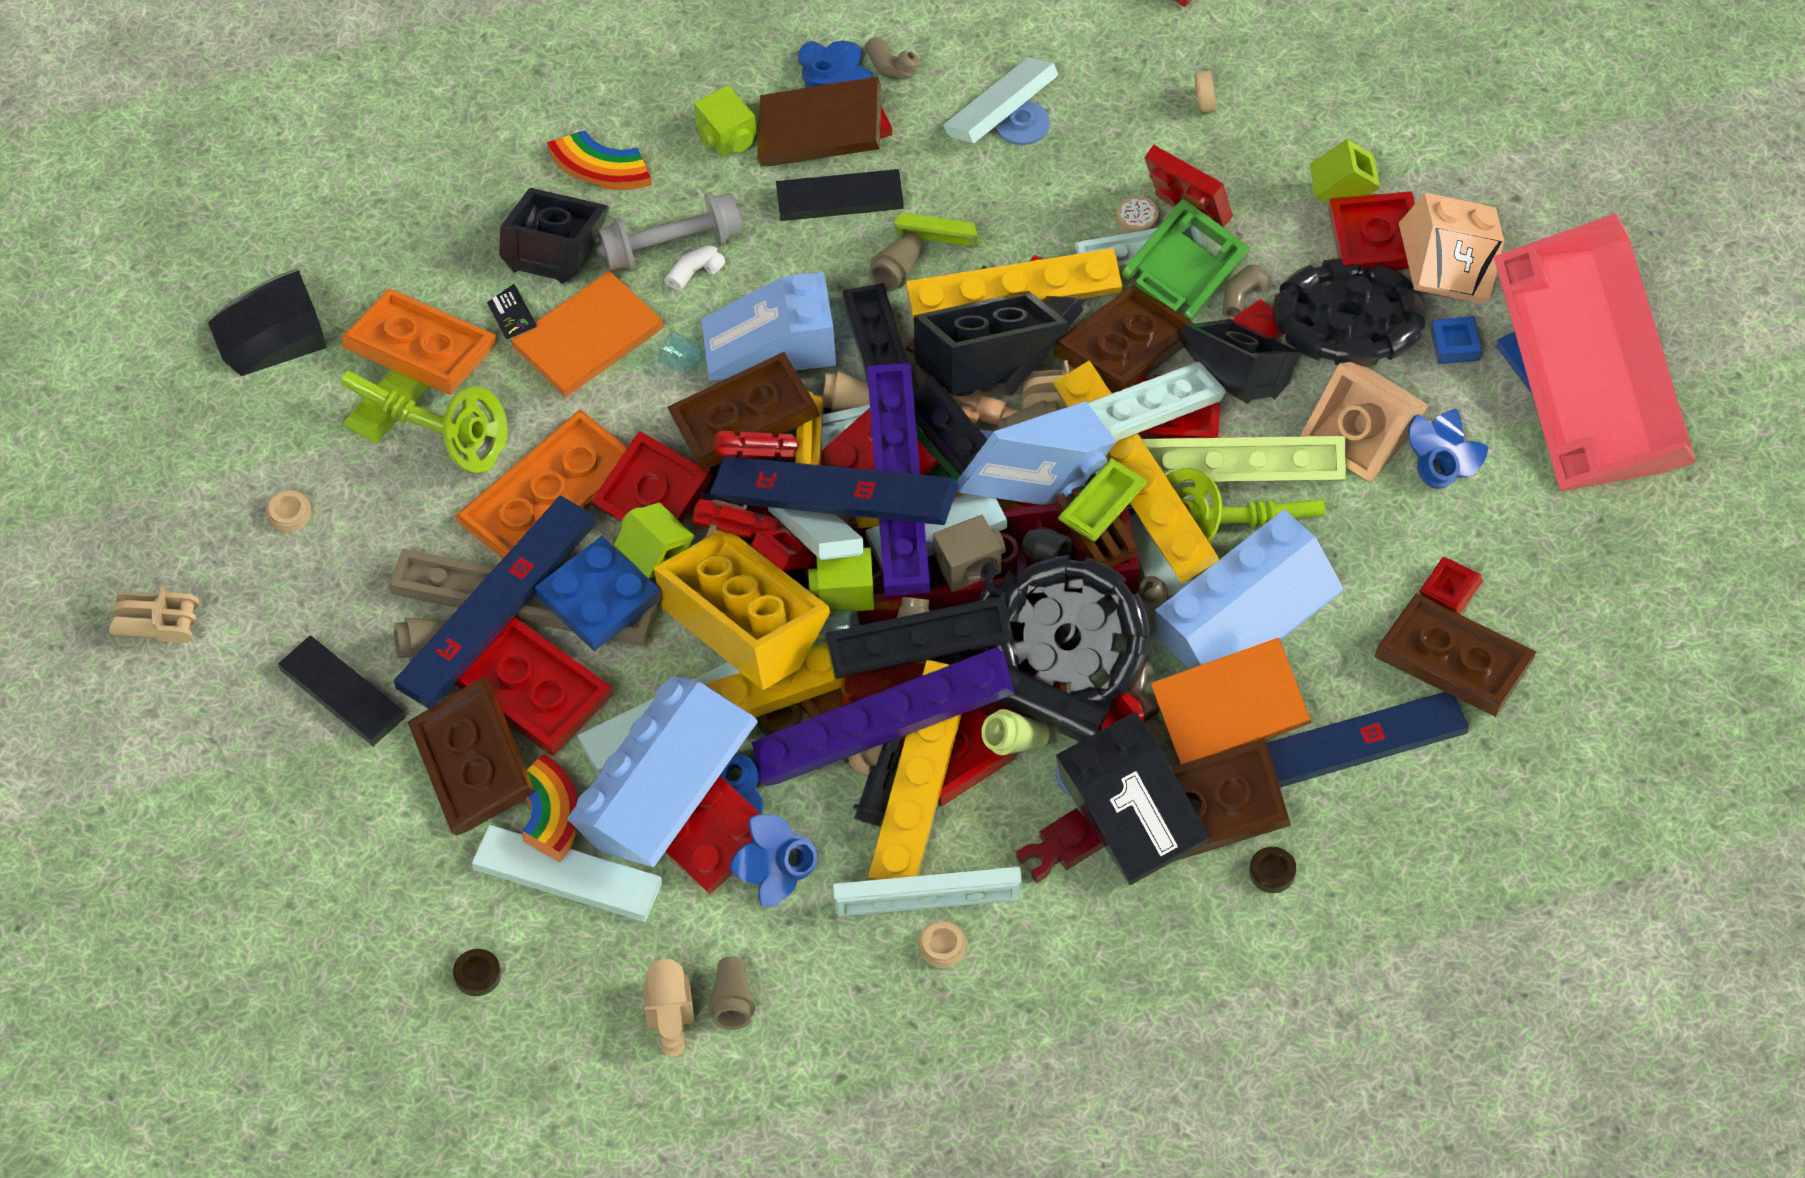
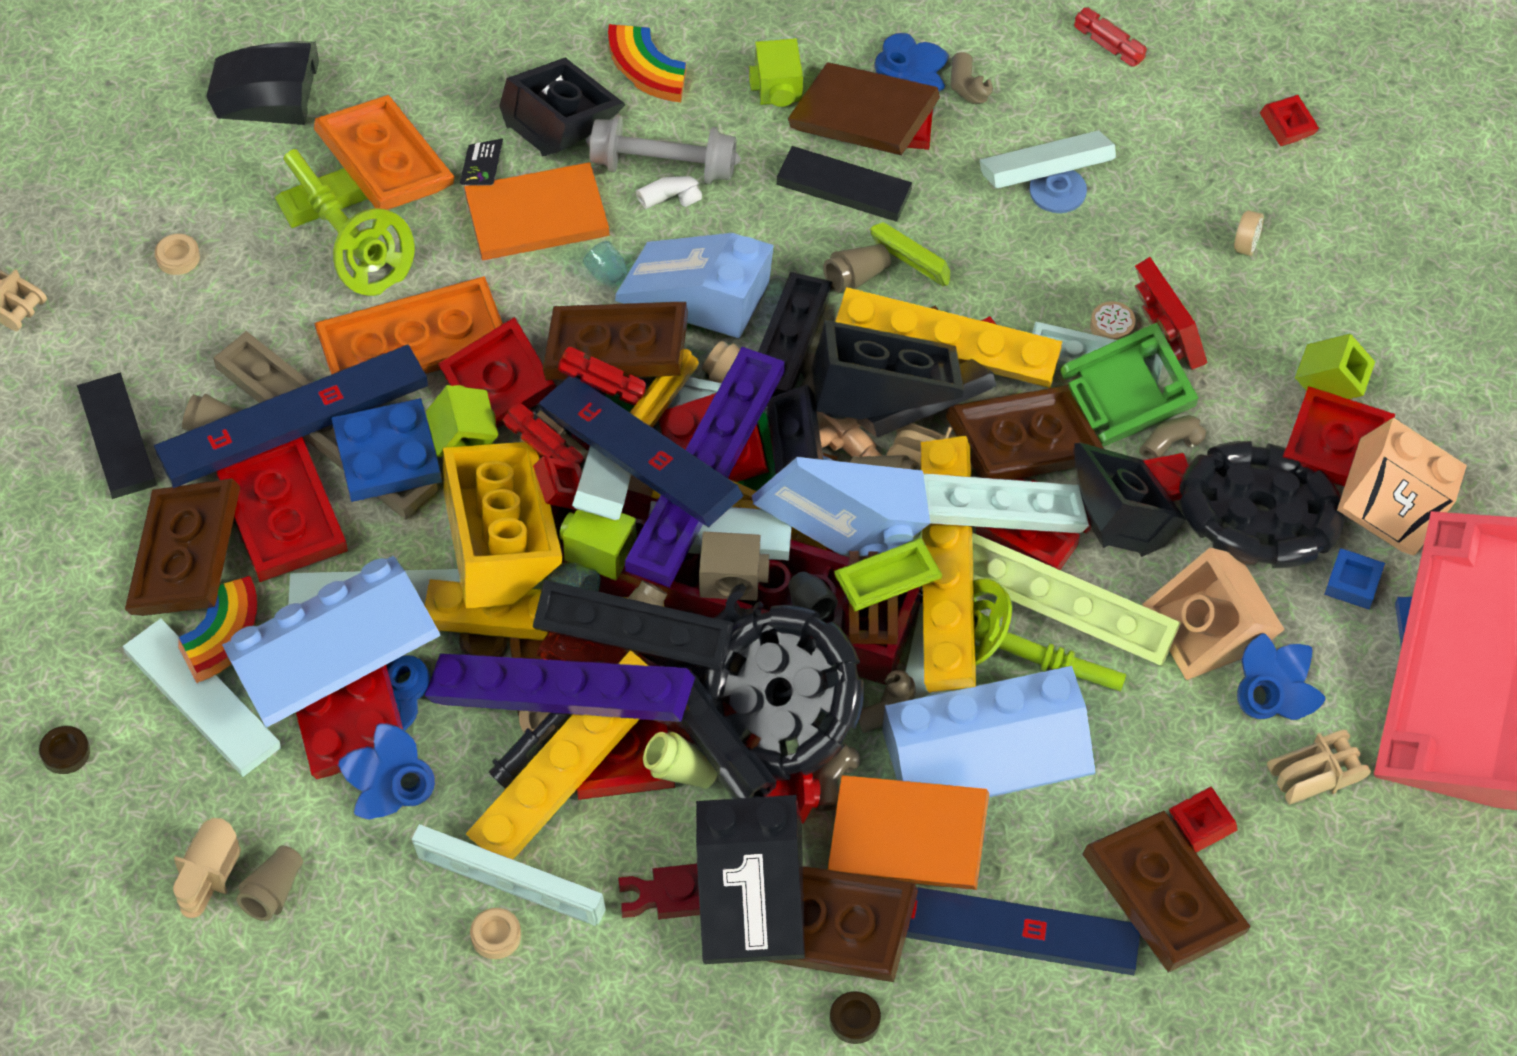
camera: 25 degrees right, 0 degrees up
none -> tan arm [1267,730,1371,805]

